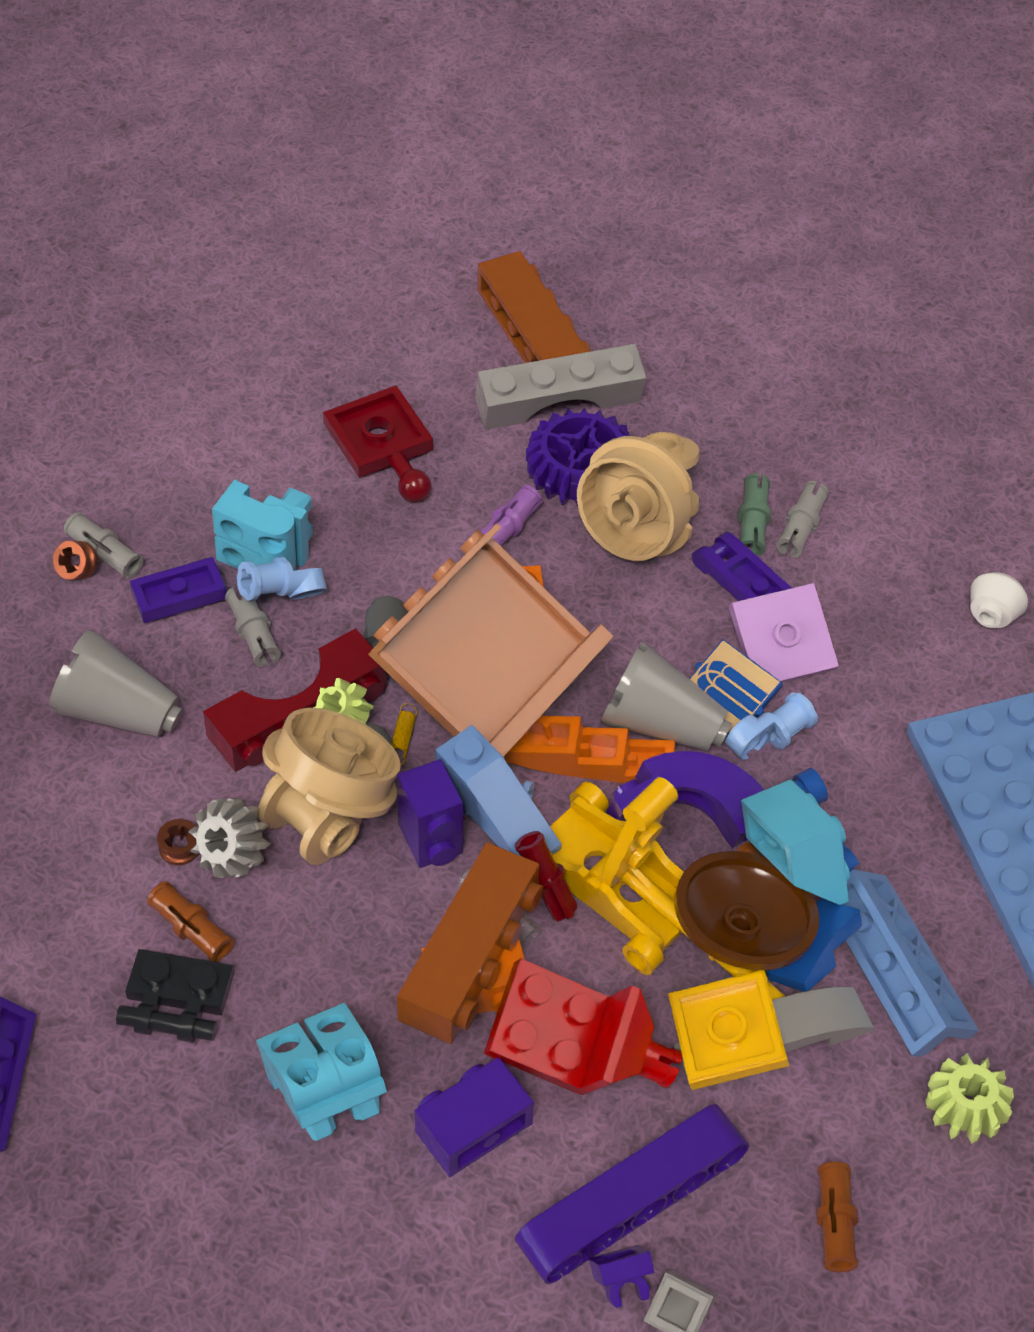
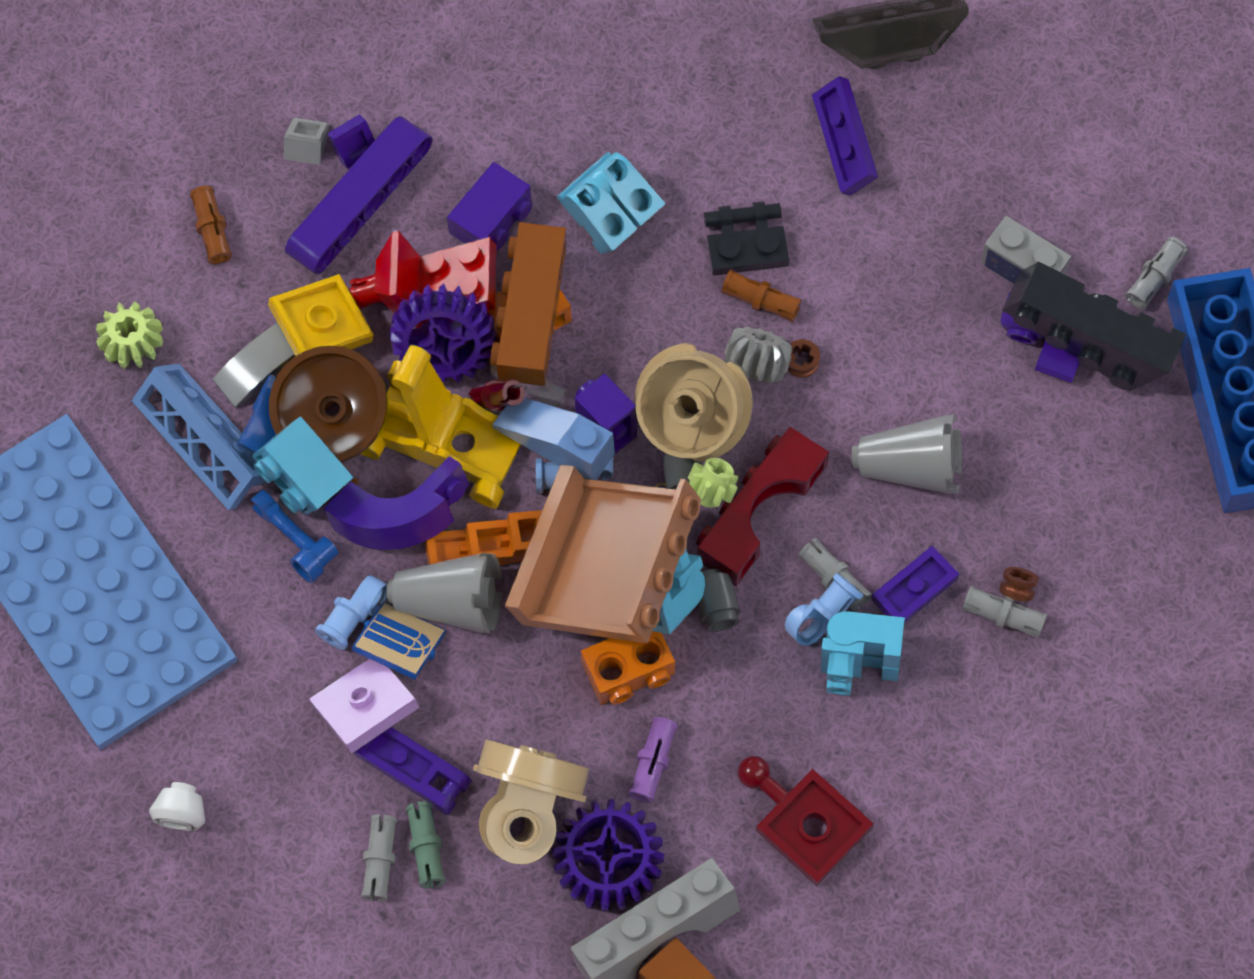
camera: 165 degrees right, 15 degrees up
none -> dark purple gear [389,283,497,384]

